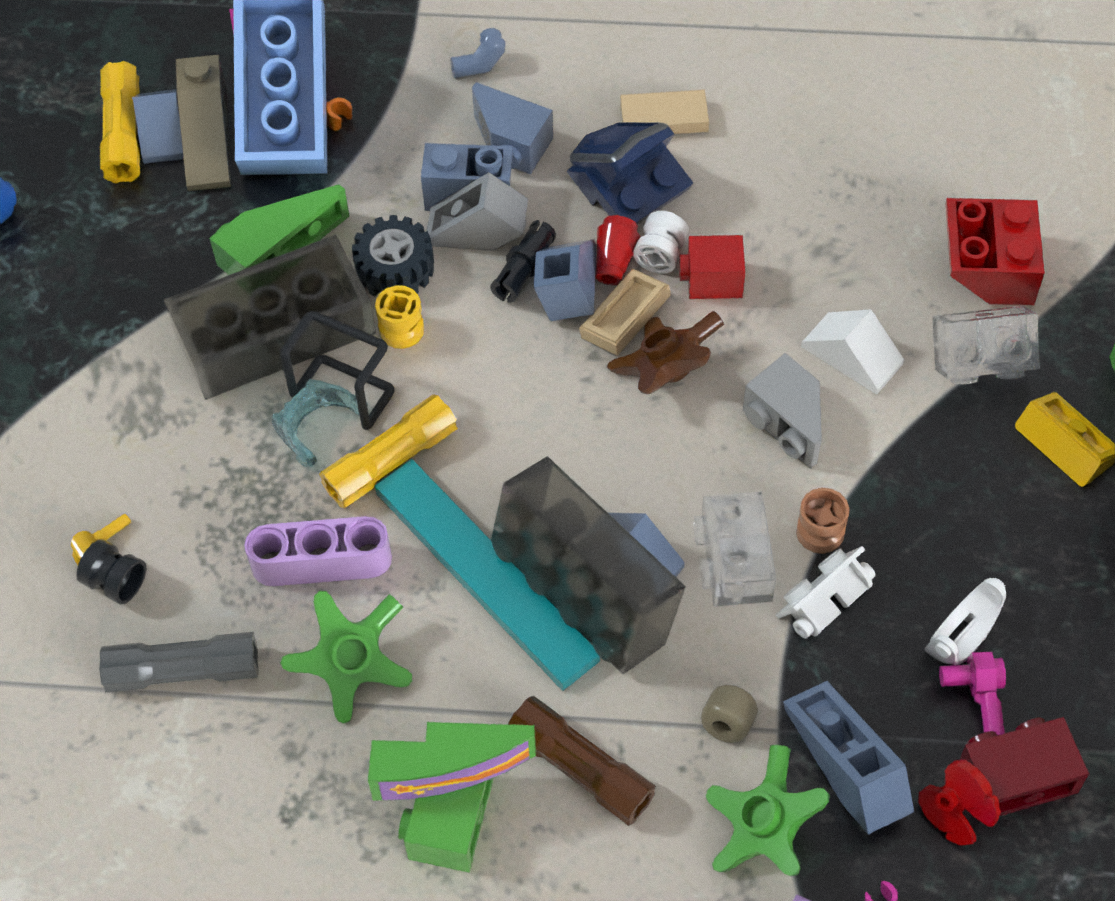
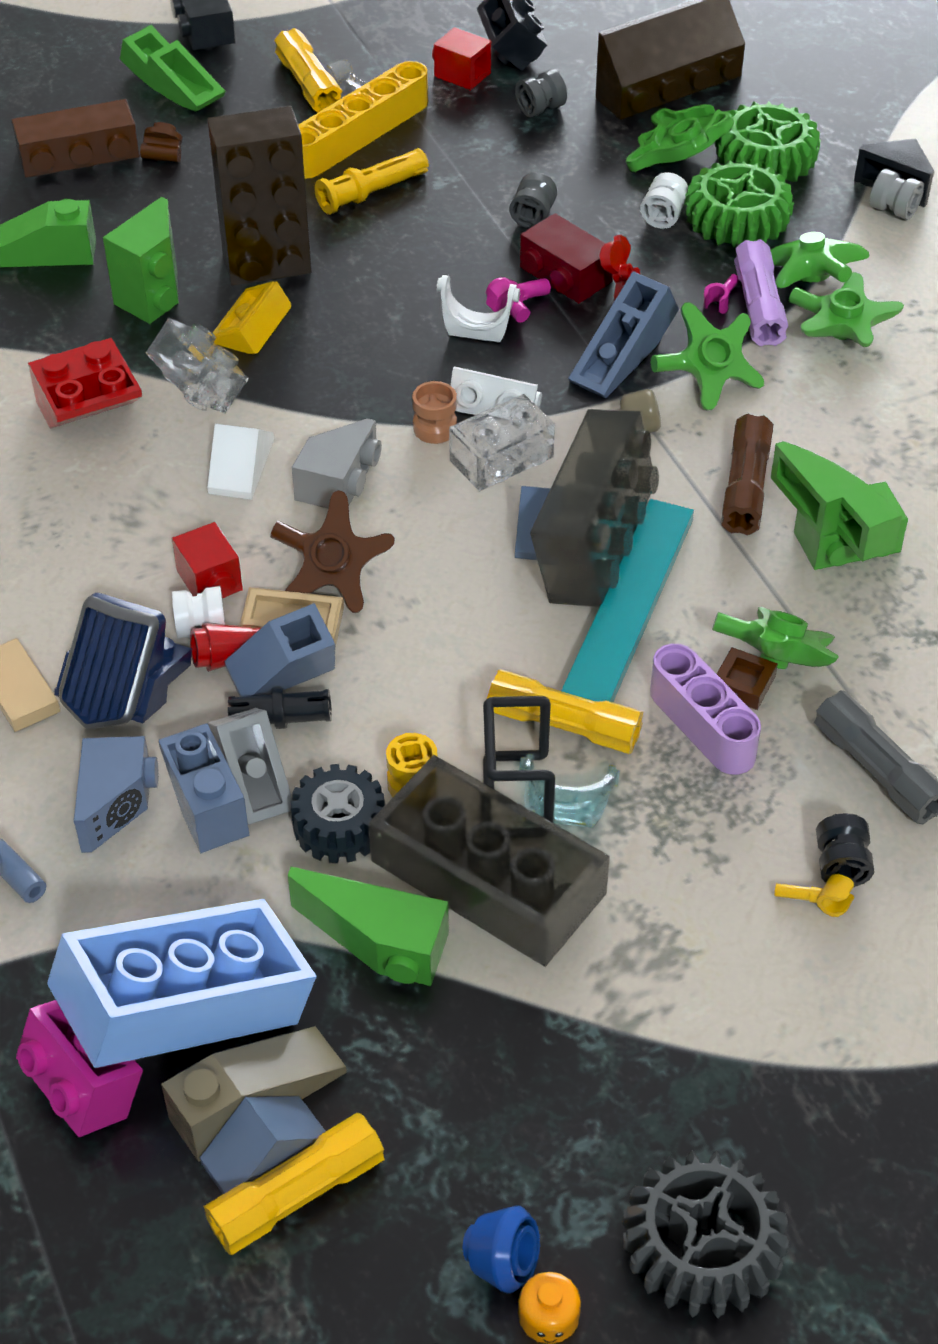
camera: 120 degrees left, 10 degrees down
none -> reddish brown plate [717,647,778,710]

